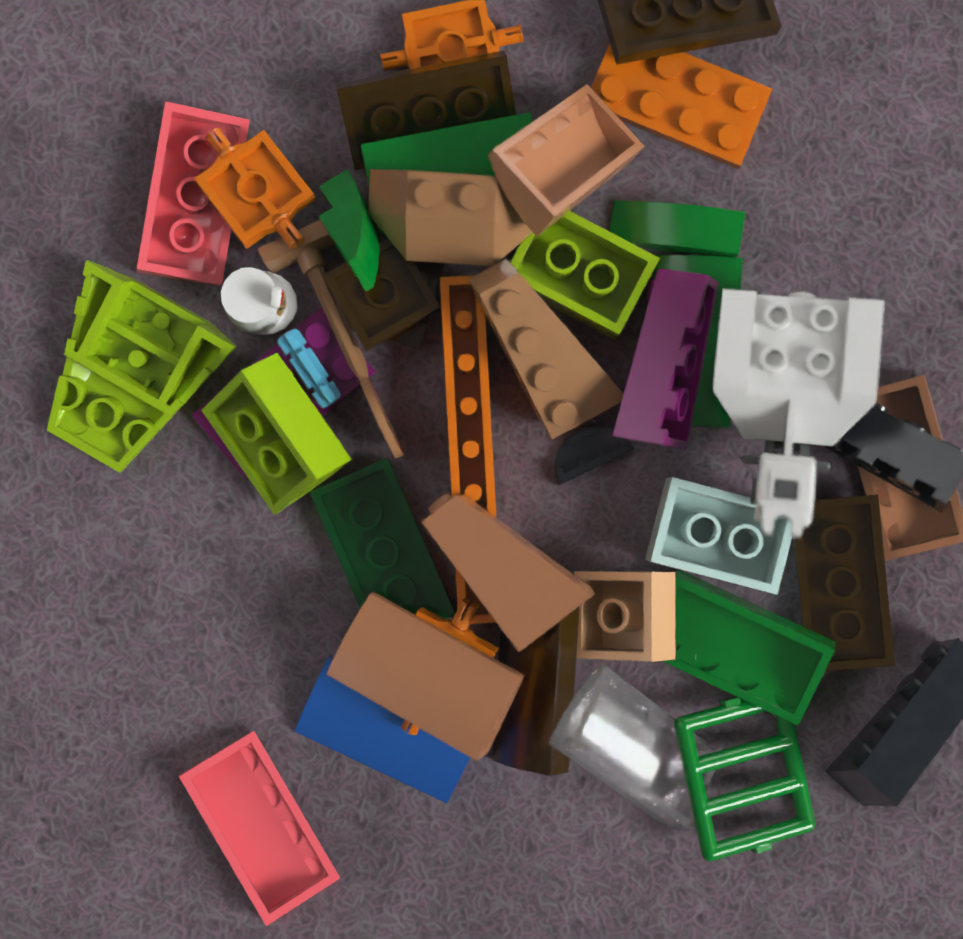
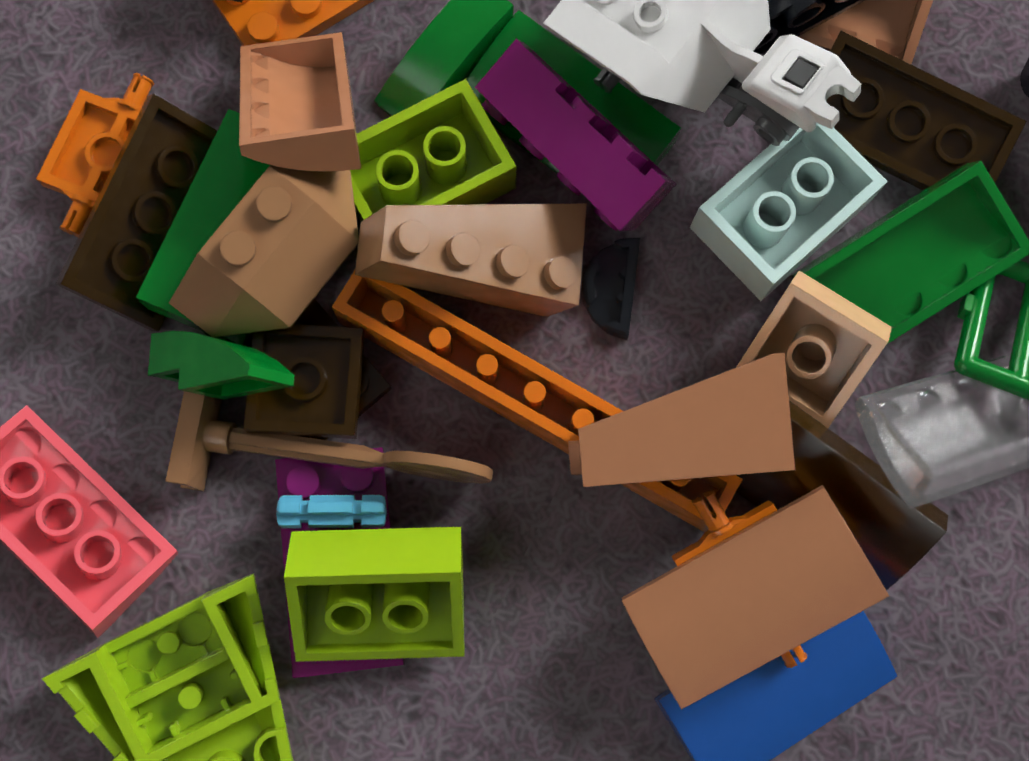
camera: 65 degrees left, 10 degrees down
orange plate [194,128,316,250] -> none
white hat [221,267,297,335] -> none
dark green plate [309,458,456,619] -> none

